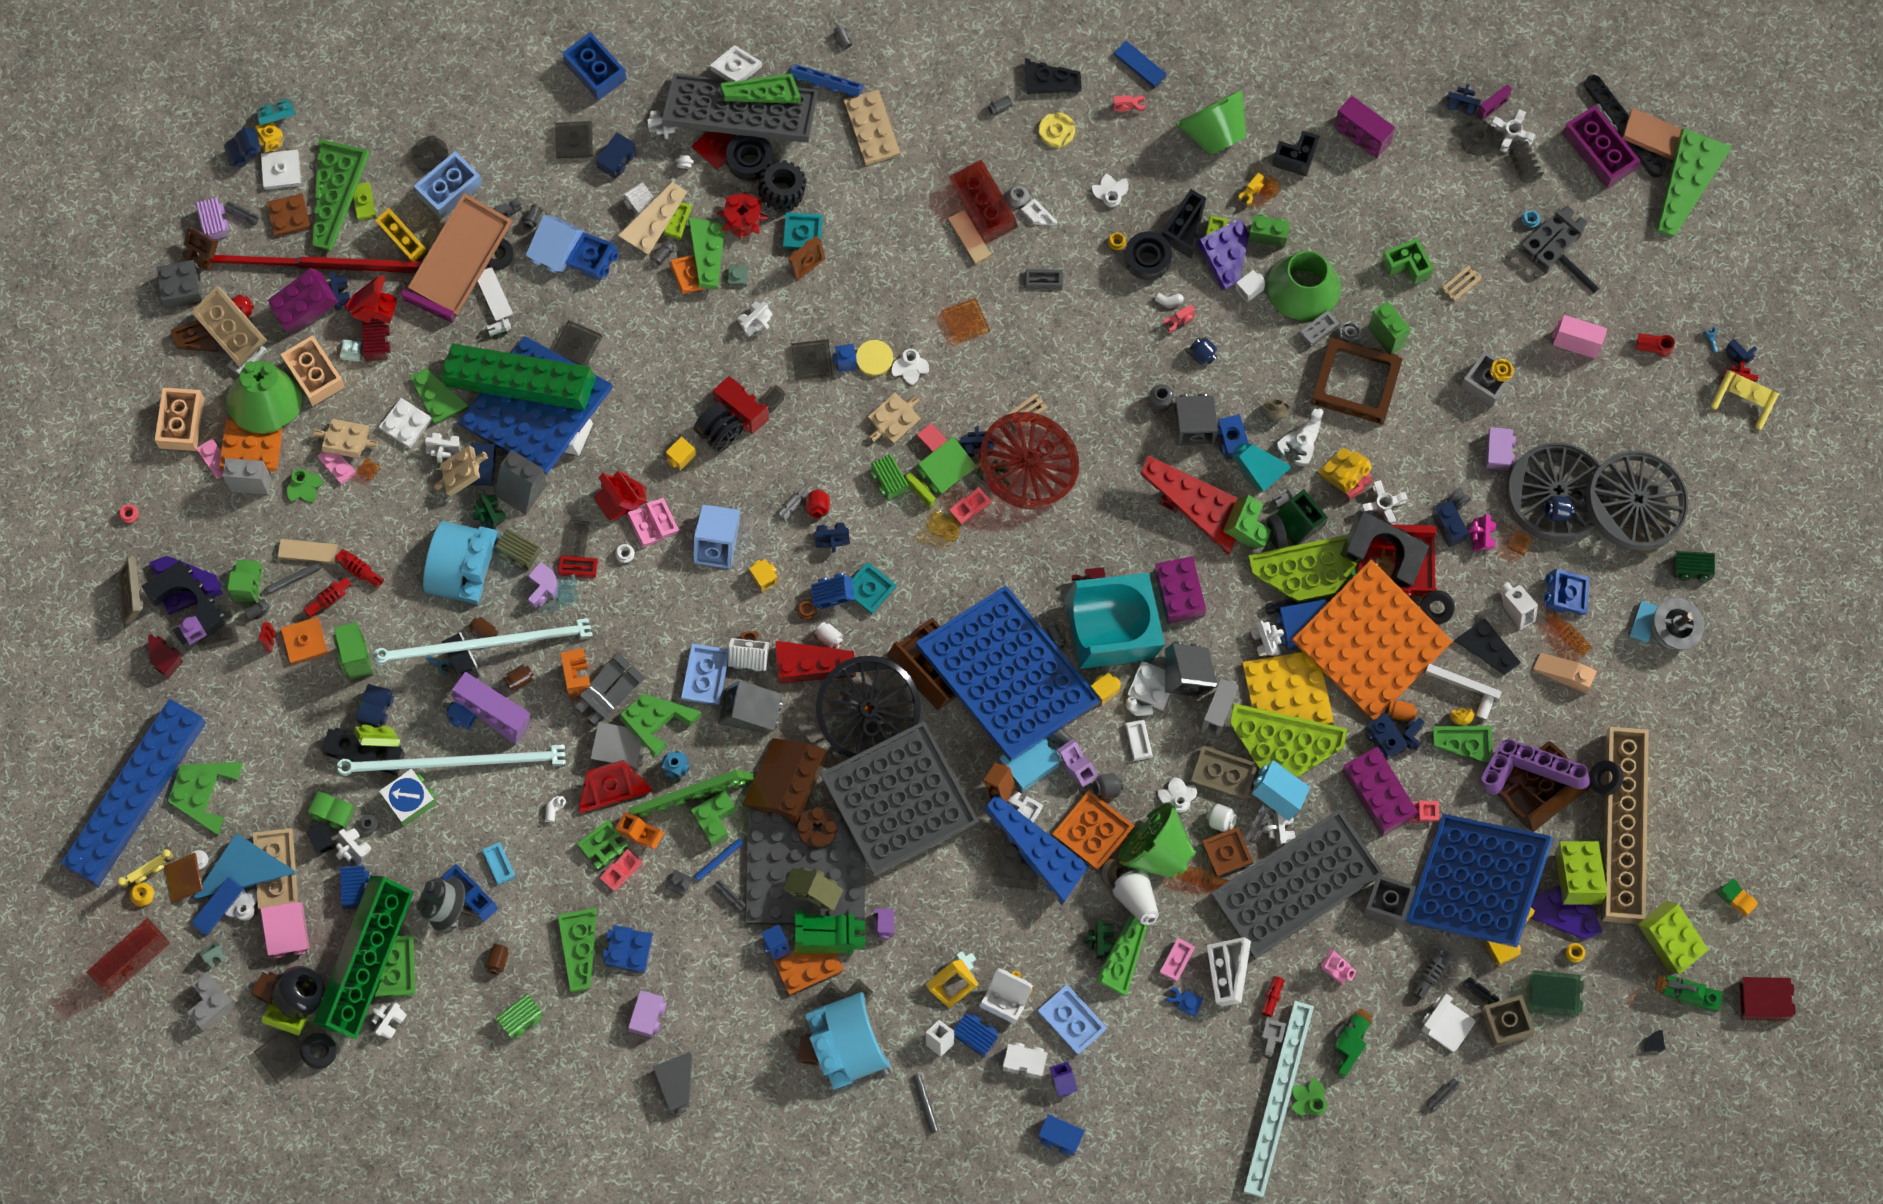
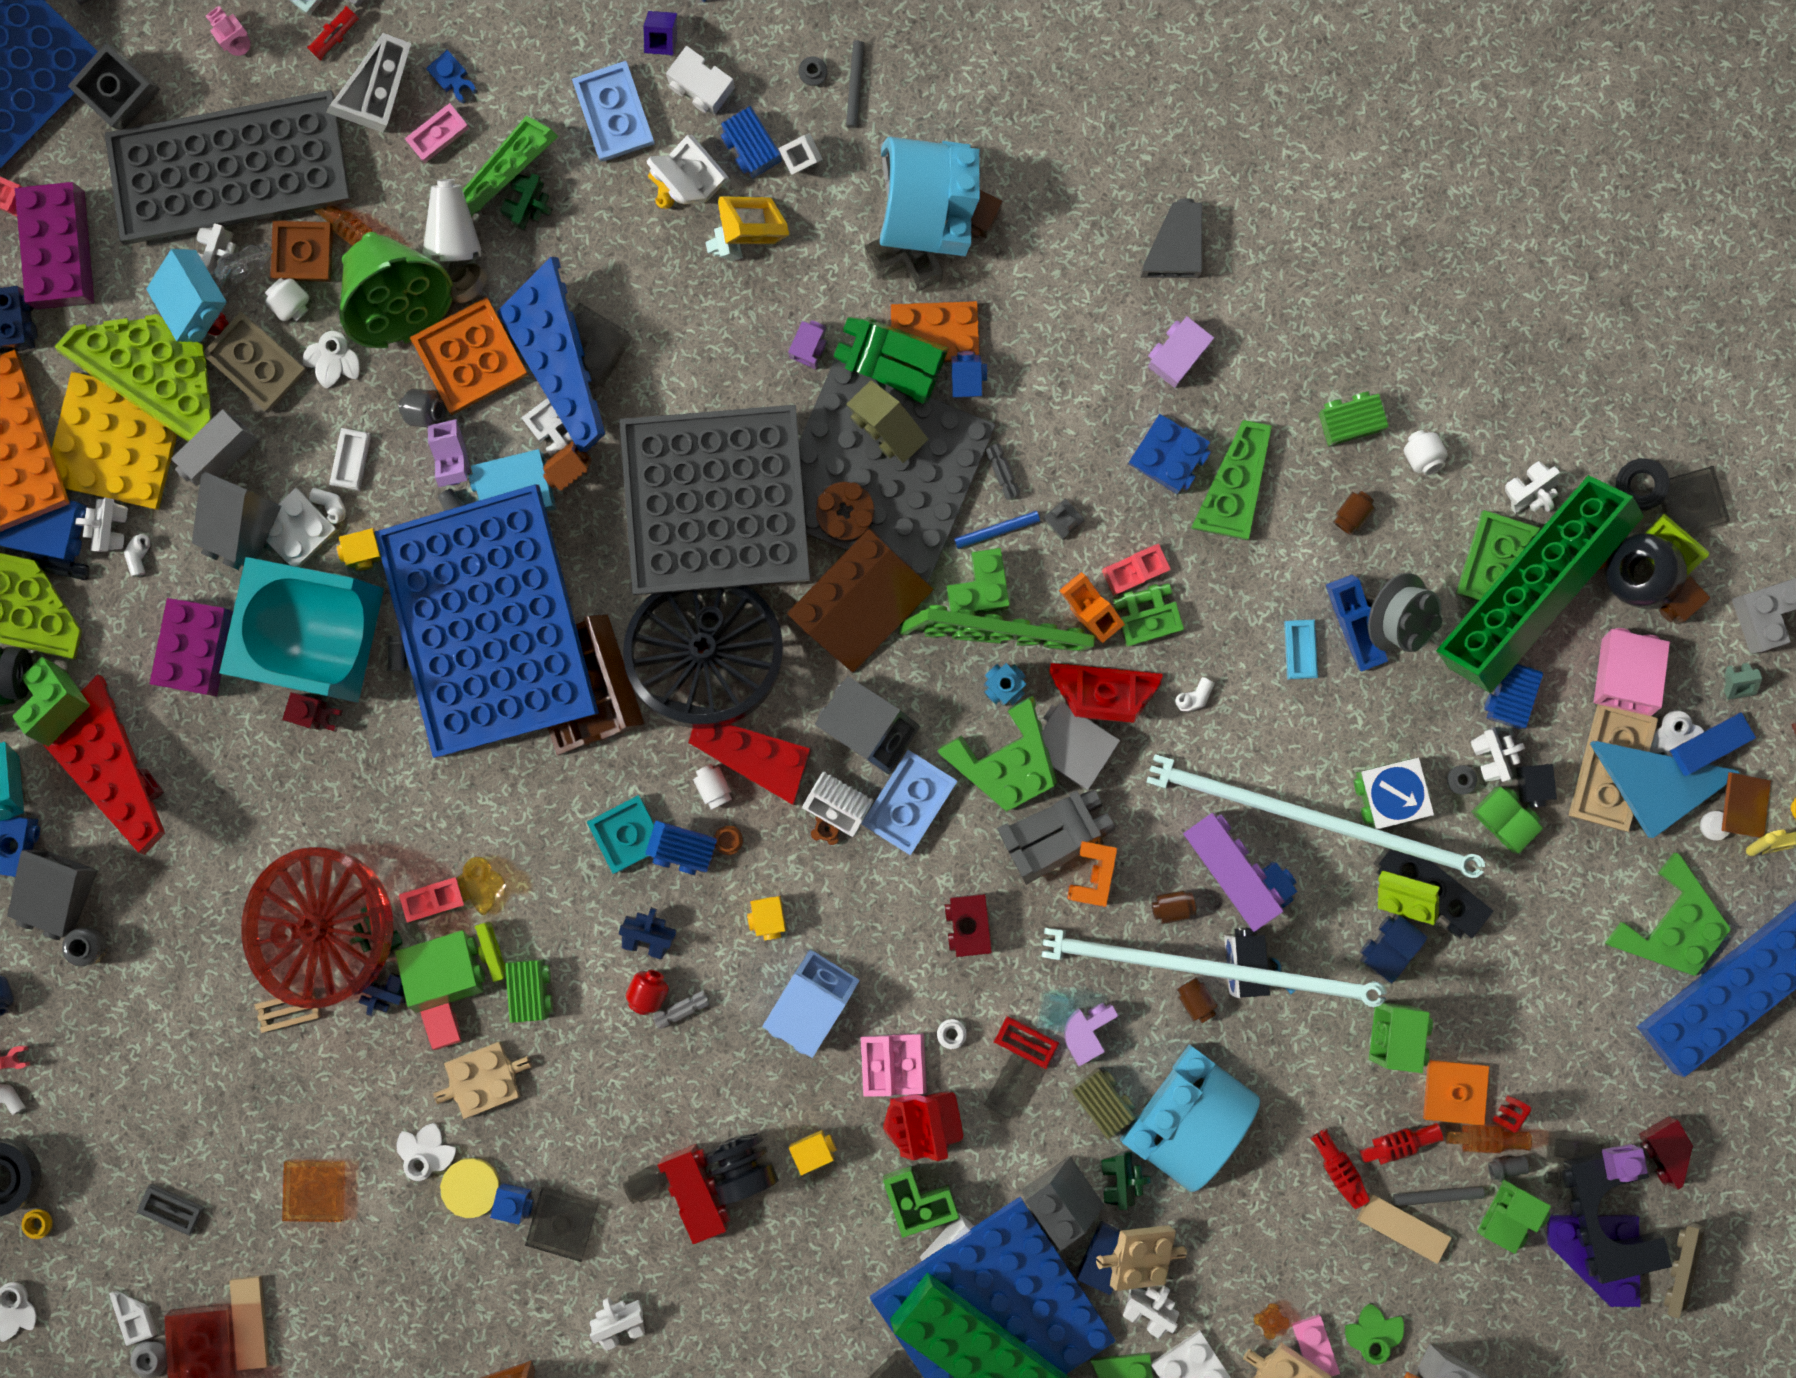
camera: 150 degrees left, 15 degrees up
none -> white arm [124,534,150,578]
none -> dark grey plate [798,56,827,86]
none -> bright green brick [883,1166,959,1238]
none -> dark red brick [944,894,992,957]
none -> white head [1404,430,1448,476]
none -> clear orange hinge [1446,1125,1532,1154]

